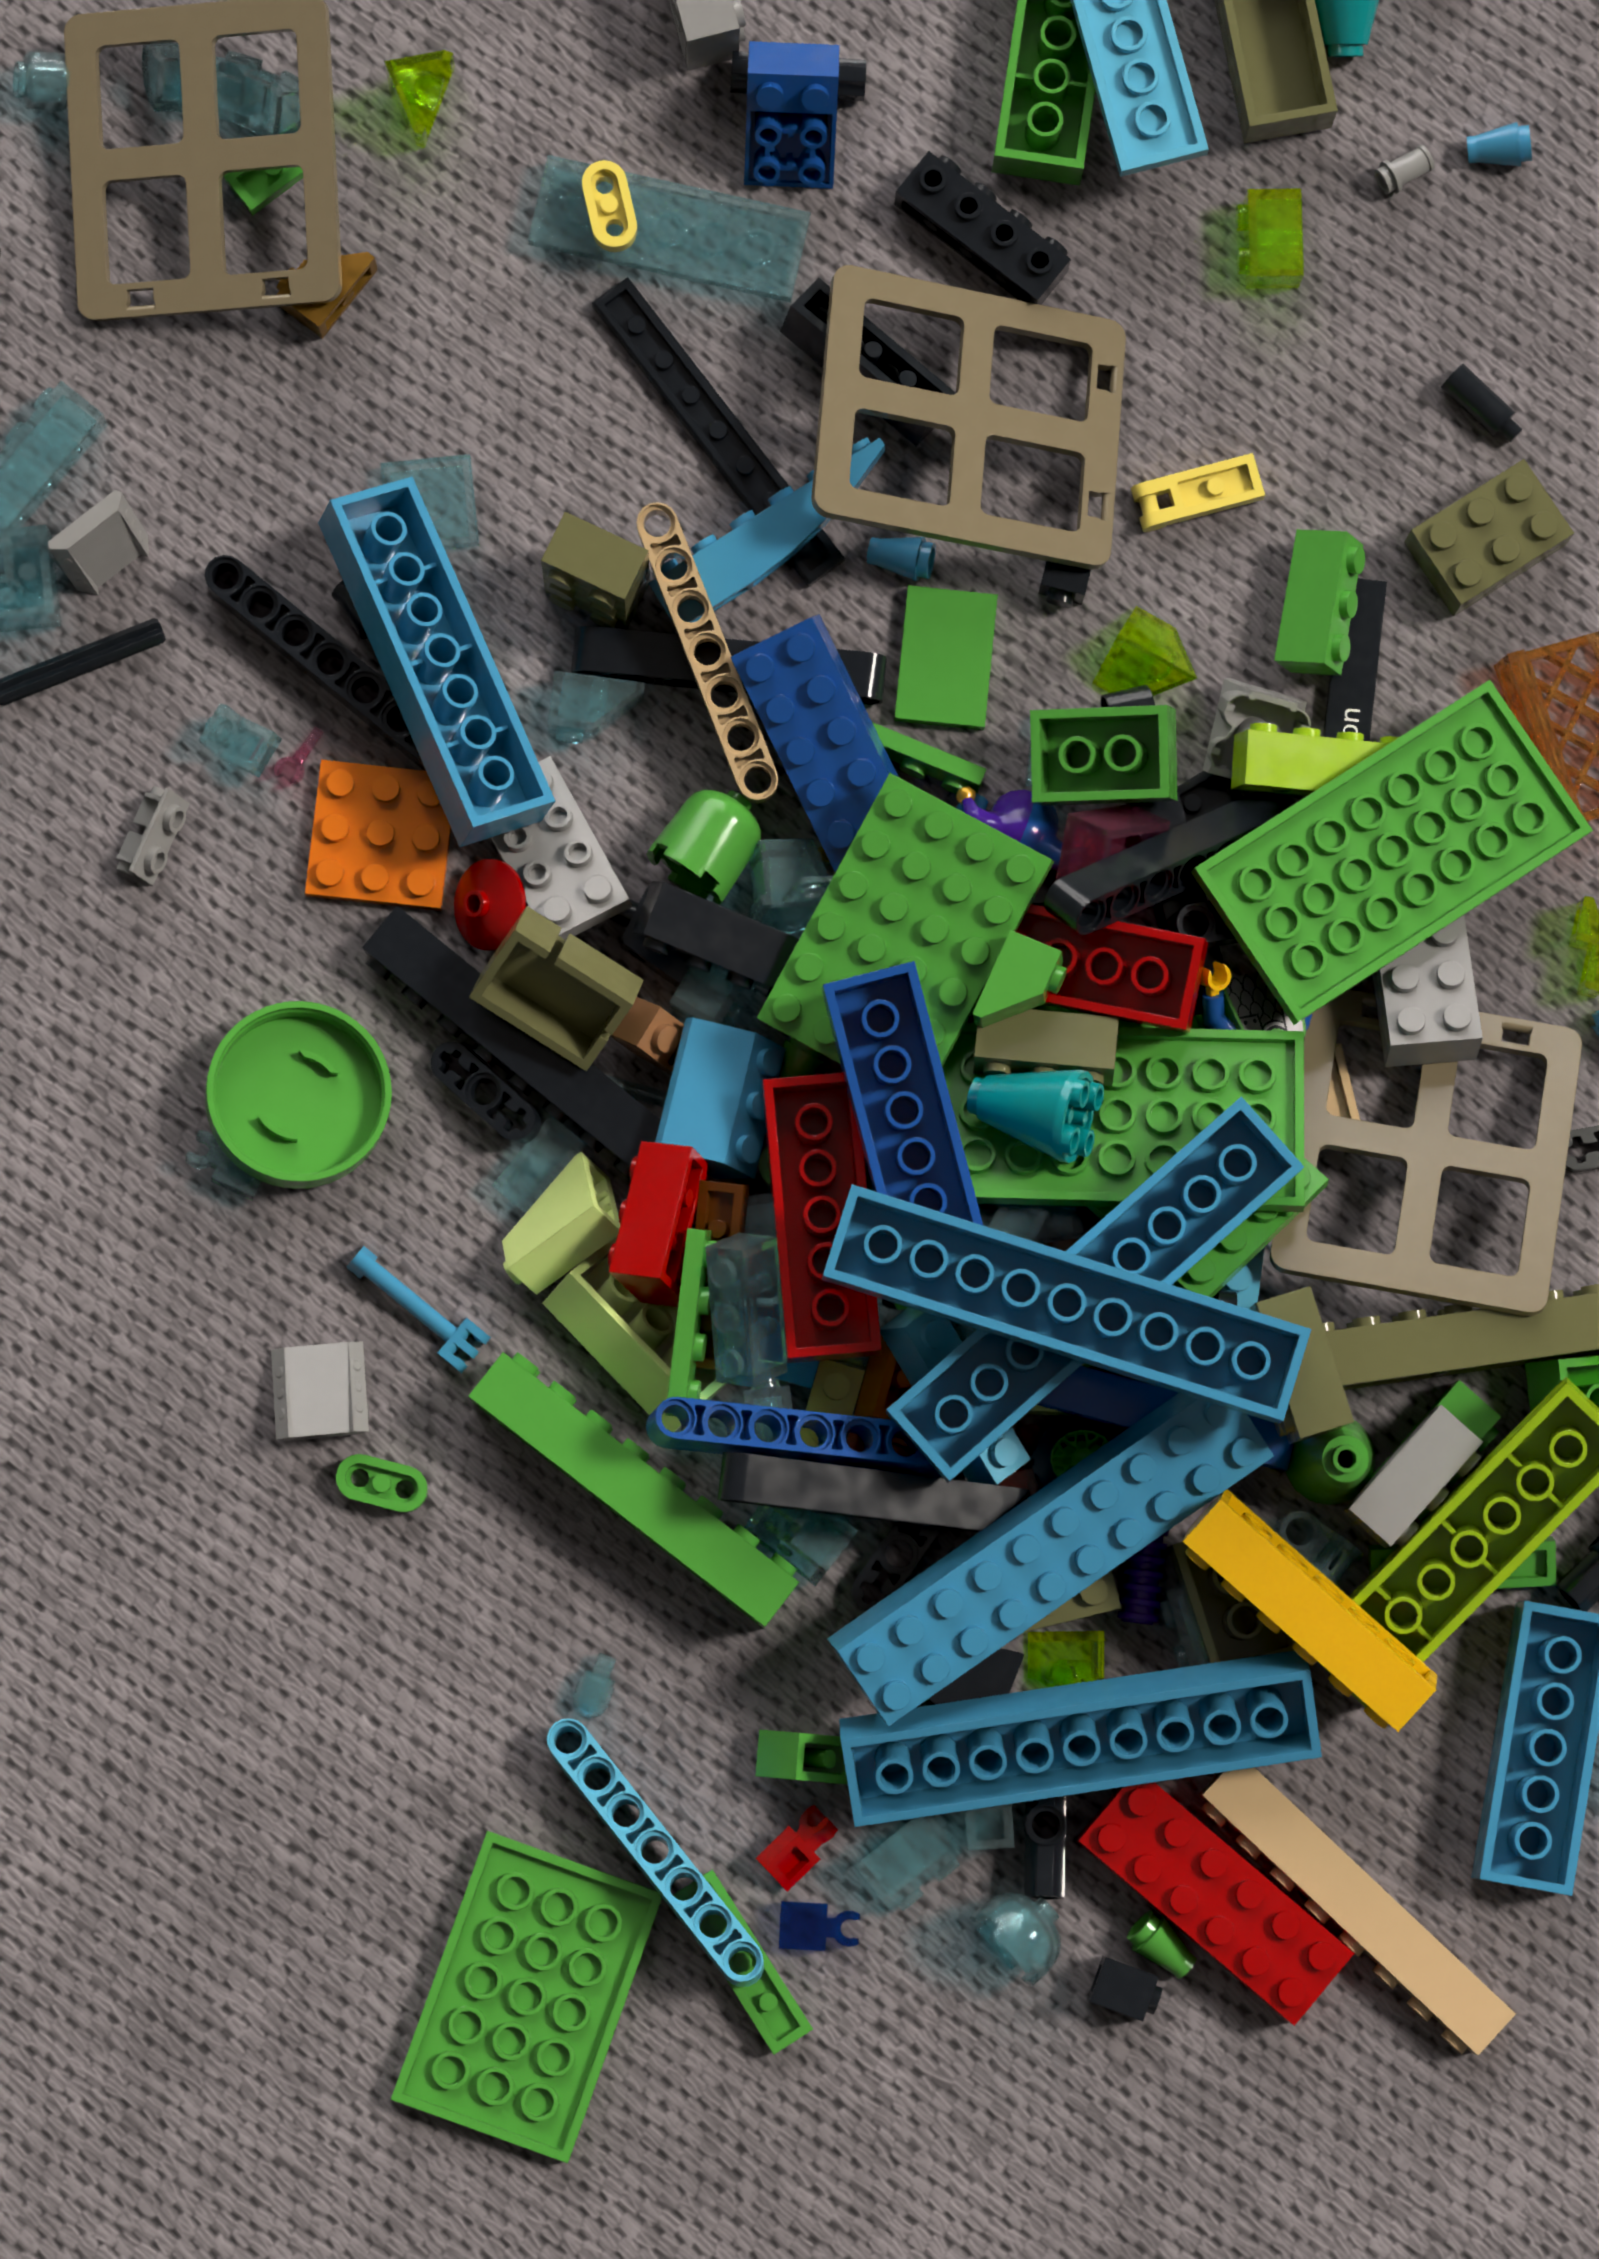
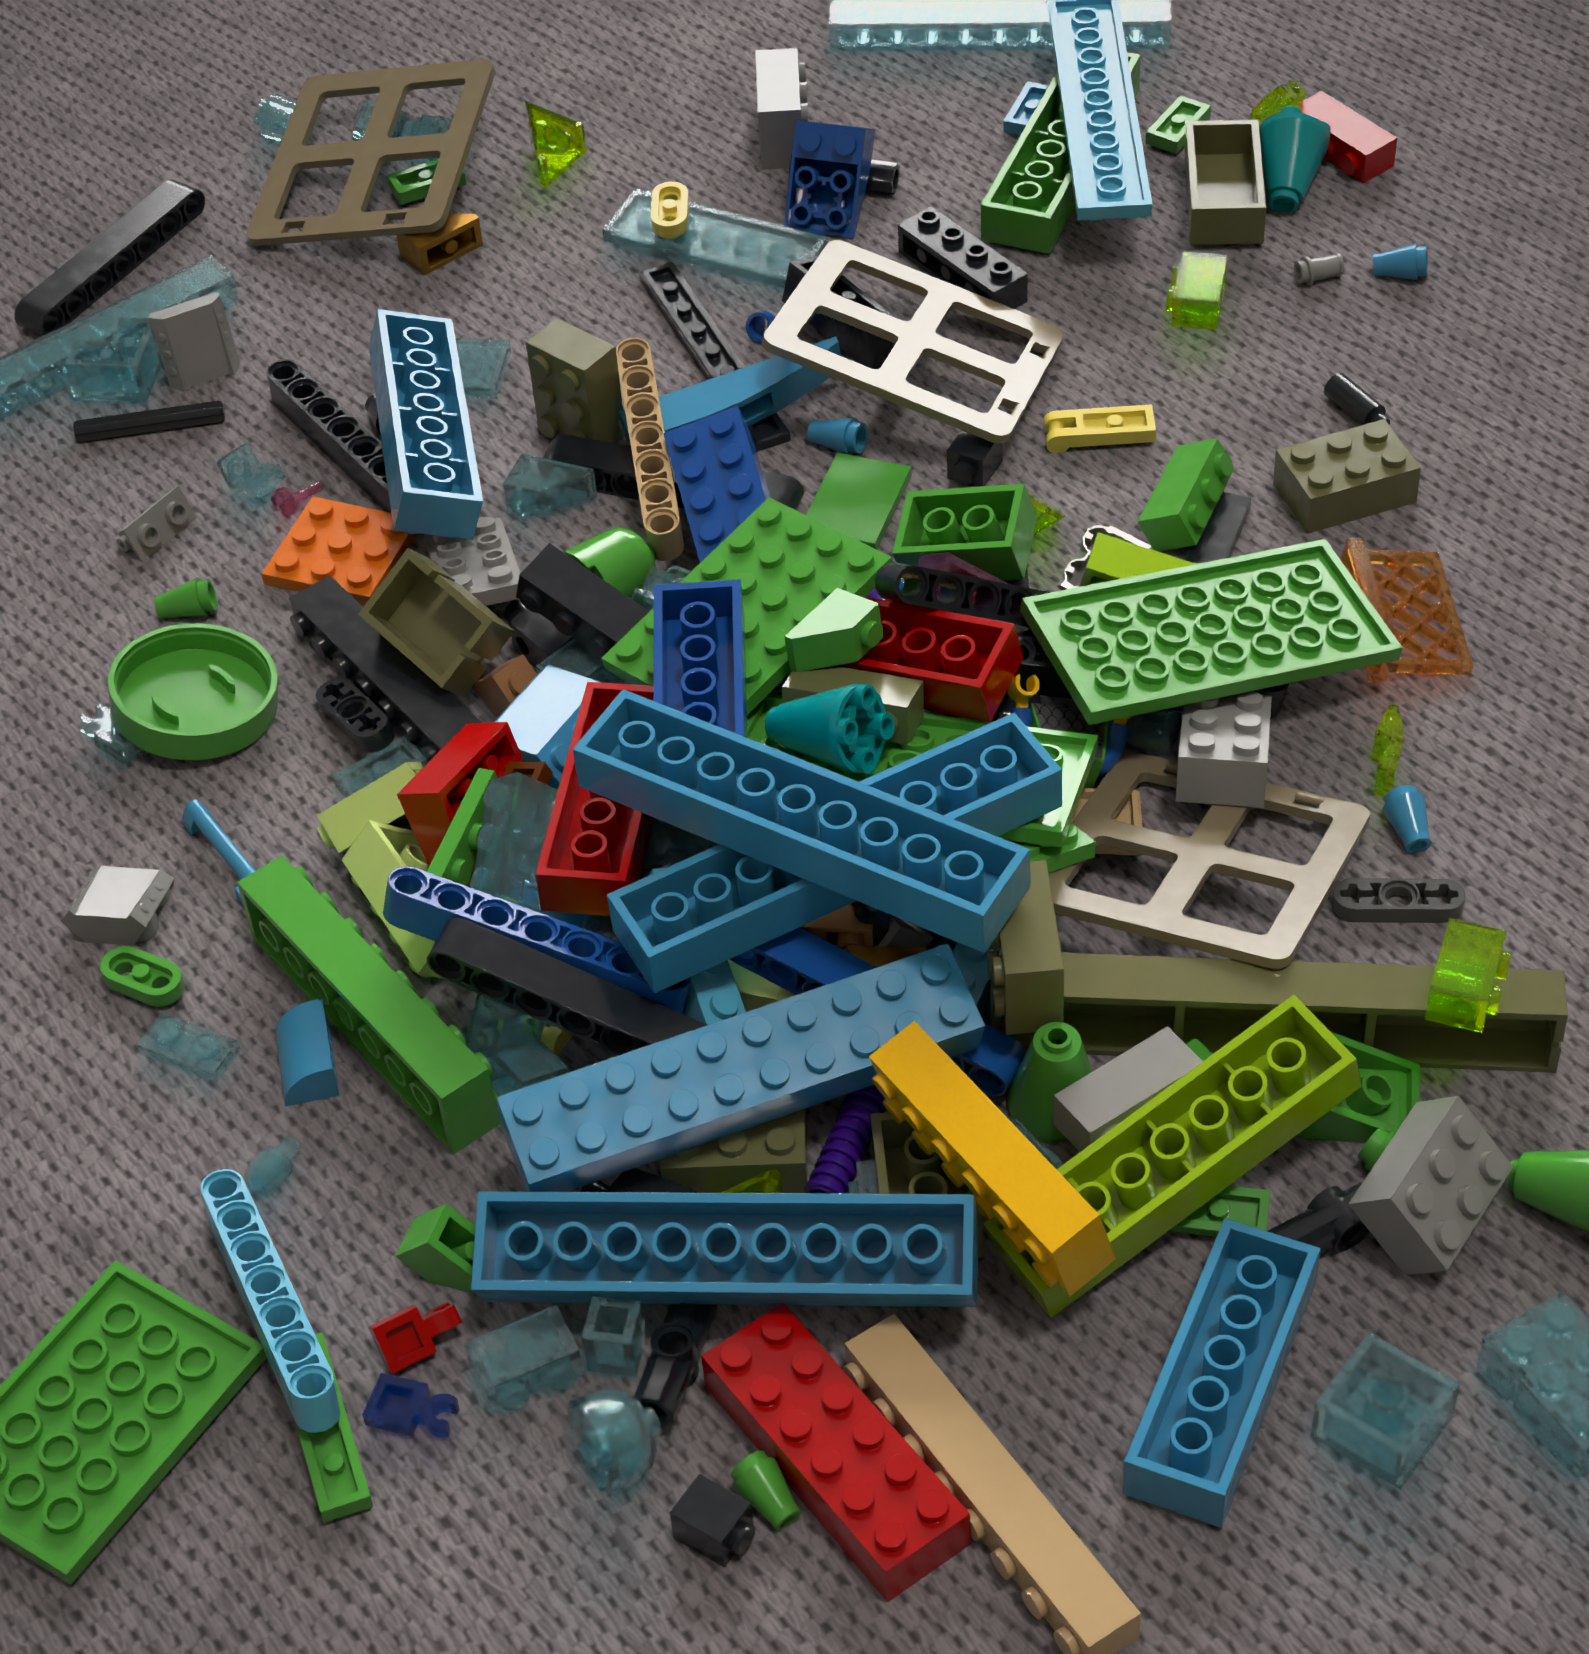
camera: 25 degrees right, 35 degrees down
none -> clear light blue plate [137,1012,241,1083]
none -> bright green cone [154,577,218,620]
none -> dark azure brick [275,998,340,1107]
none -> blue hinge [746,311,775,342]

